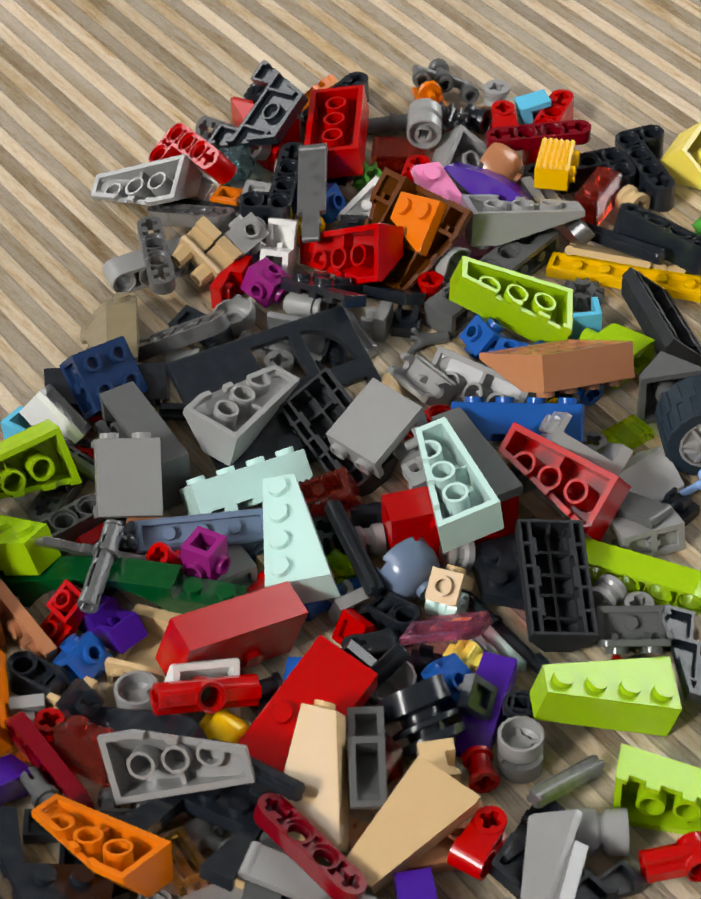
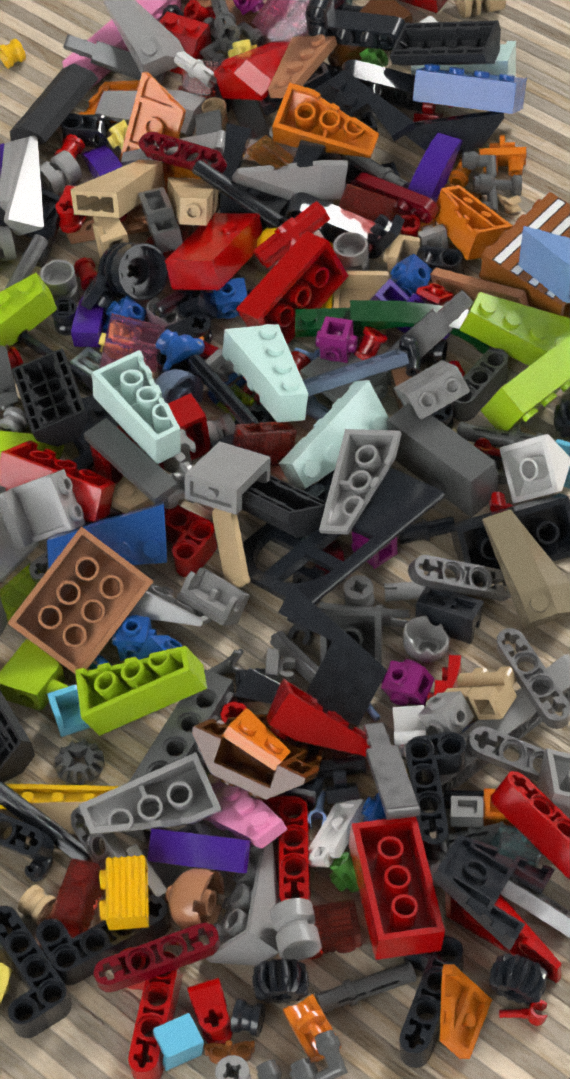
camera: 170 degrees right, 10 degrees up
dark blue bracket [59,336,148,420] -> none
dark grey pin [77,519,125,613] -> none
none -> blue animal [156,329,205,372]

